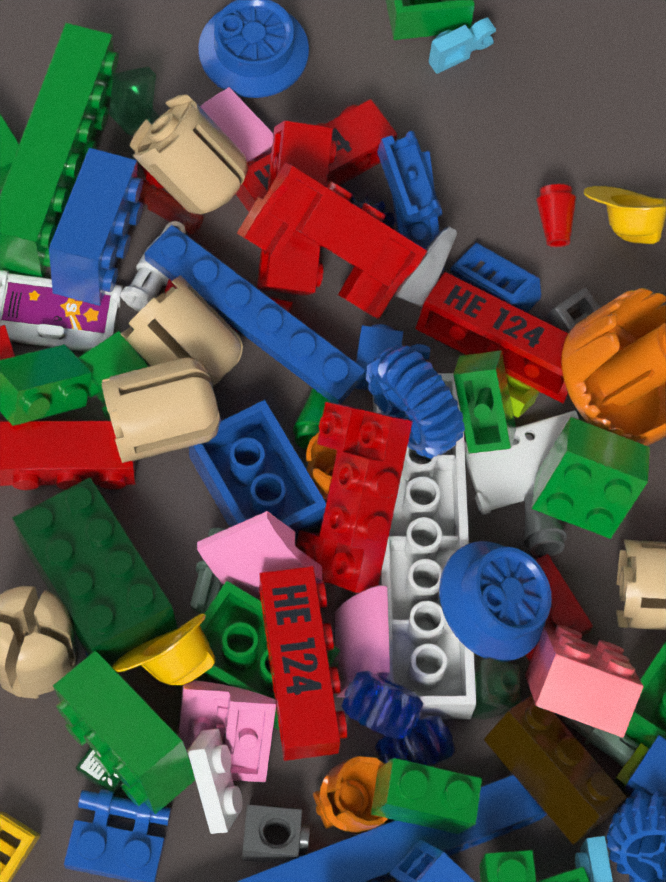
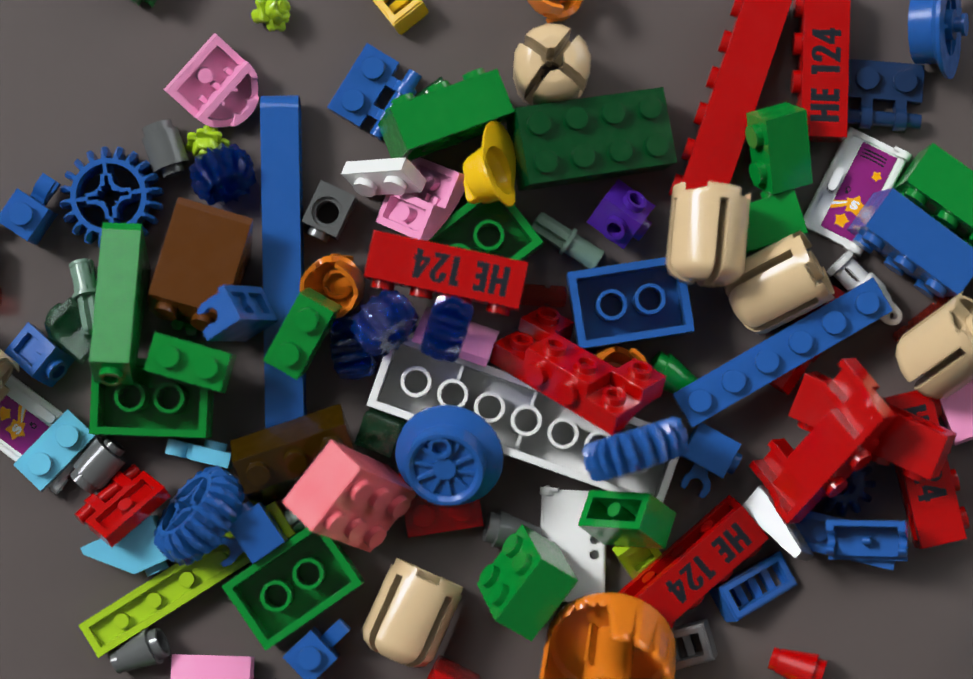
camera: 120 degrees right, 20 degrees up
bright pink slope [197,511,322,601] -> none
none -> clear blue gear [420,295,474,363]
none -> dark purple brick [587,179,655,249]

